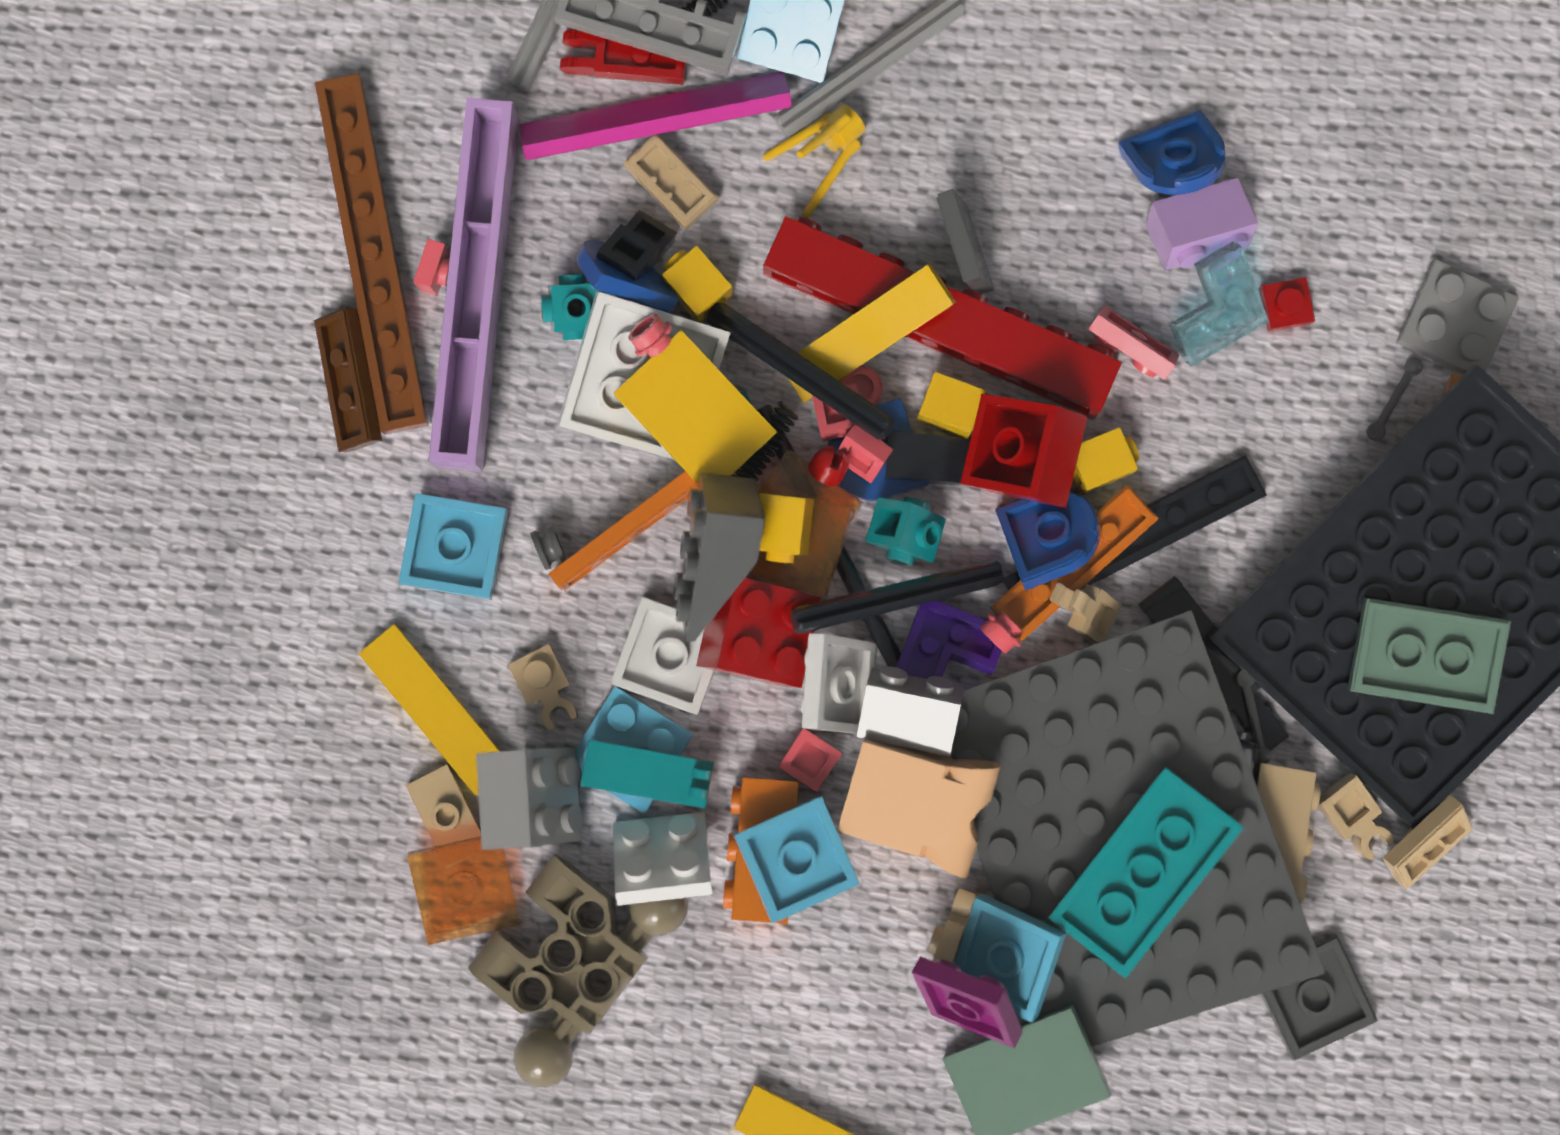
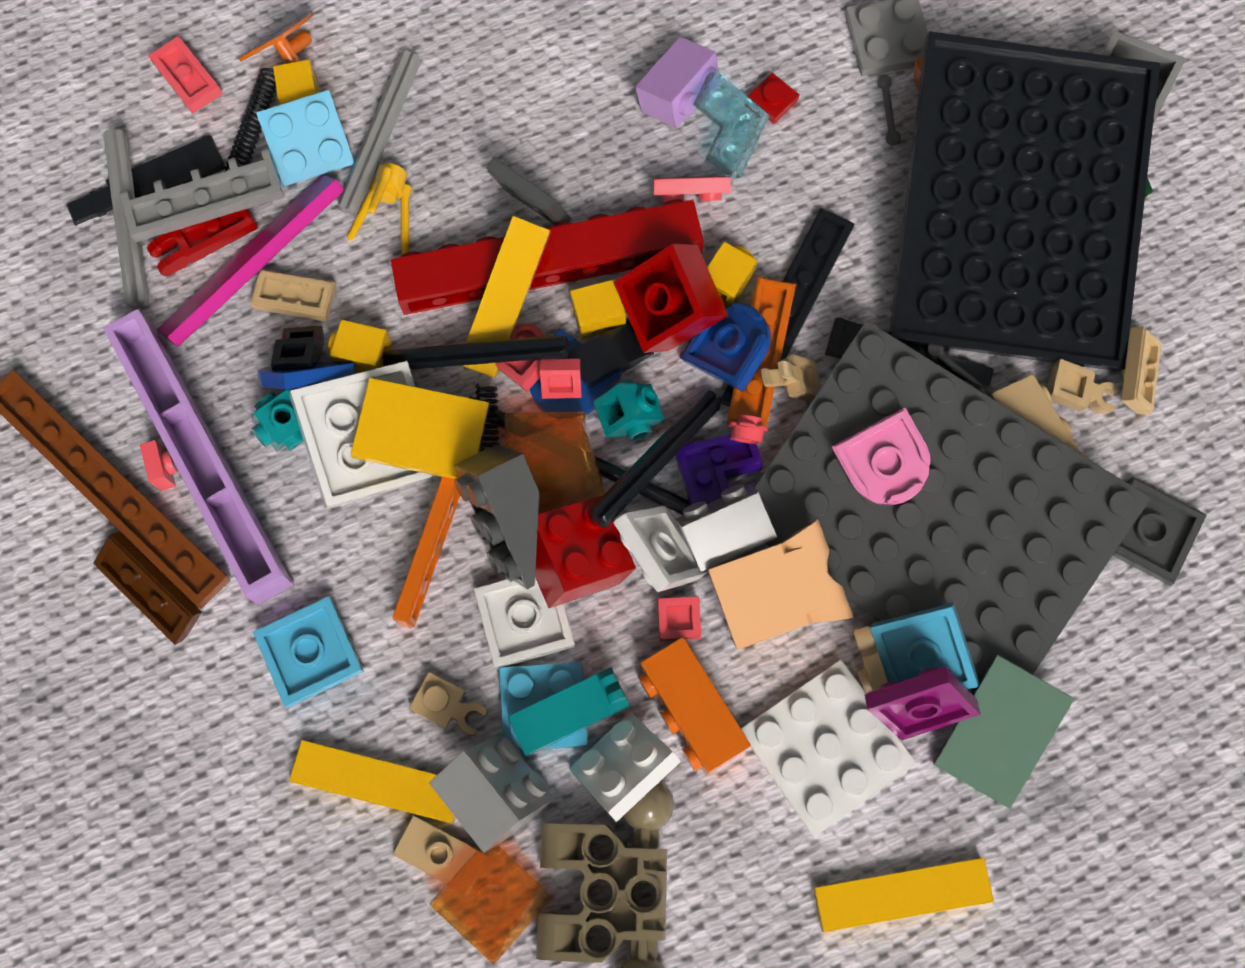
camera: 30 degrees left, 10 degrees down
dark grey bush [530,524,567,570] -> none
coral plate [628,314,672,357] -> none
medium azure plate [733,796,860,924] -> none
yellow brick [759,493,814,563] -> none
red hinge [807,446,849,487] -> none
teal plate [1049,766,1244,979] -> none
blue tile [1118,110,1226,195] -> none
sand green tile [1348,597,1511,714] -> none
none -> white plate [741,659,917,837]
none -> bright pink tile [832,408,931,505]

